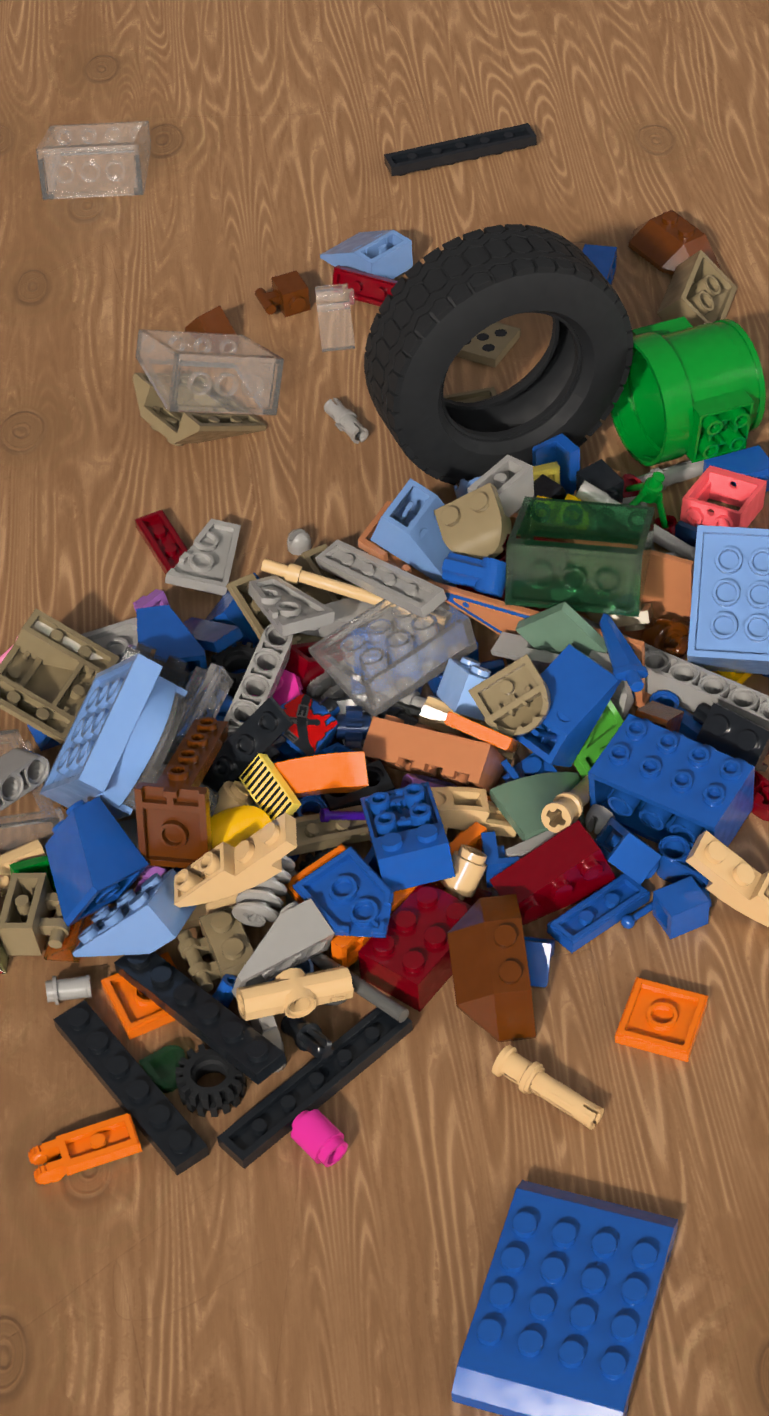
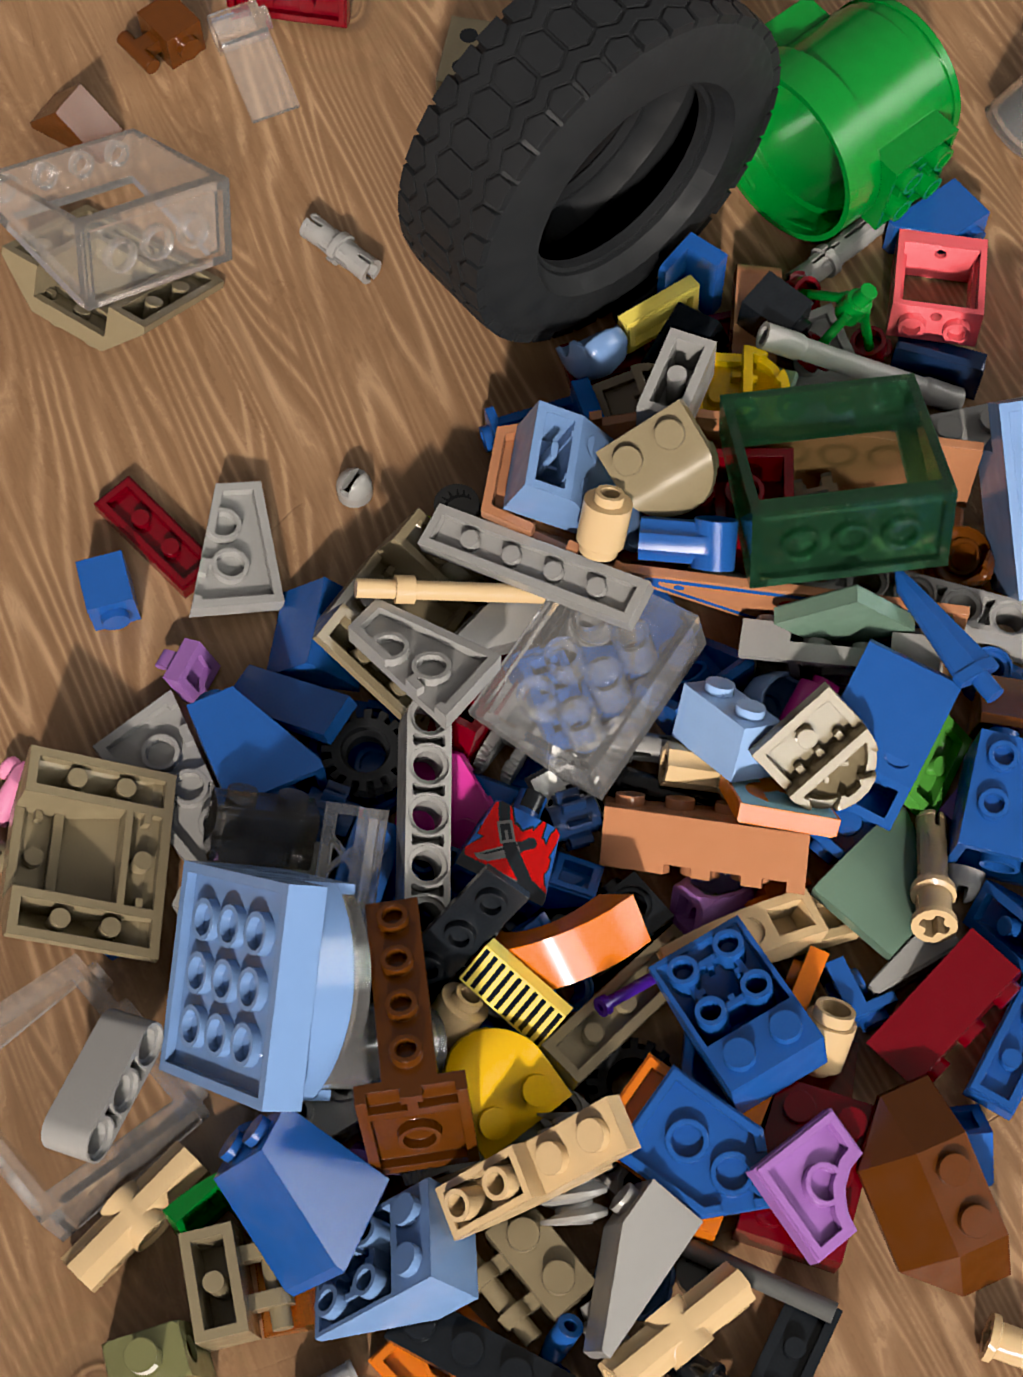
camera: 20 degrees left, 20 degrees up
none -> blue brick [75,550,141,631]
none -> tan brick [576,484,633,562]
none -> medium lavender tile [745,1108,863,1265]

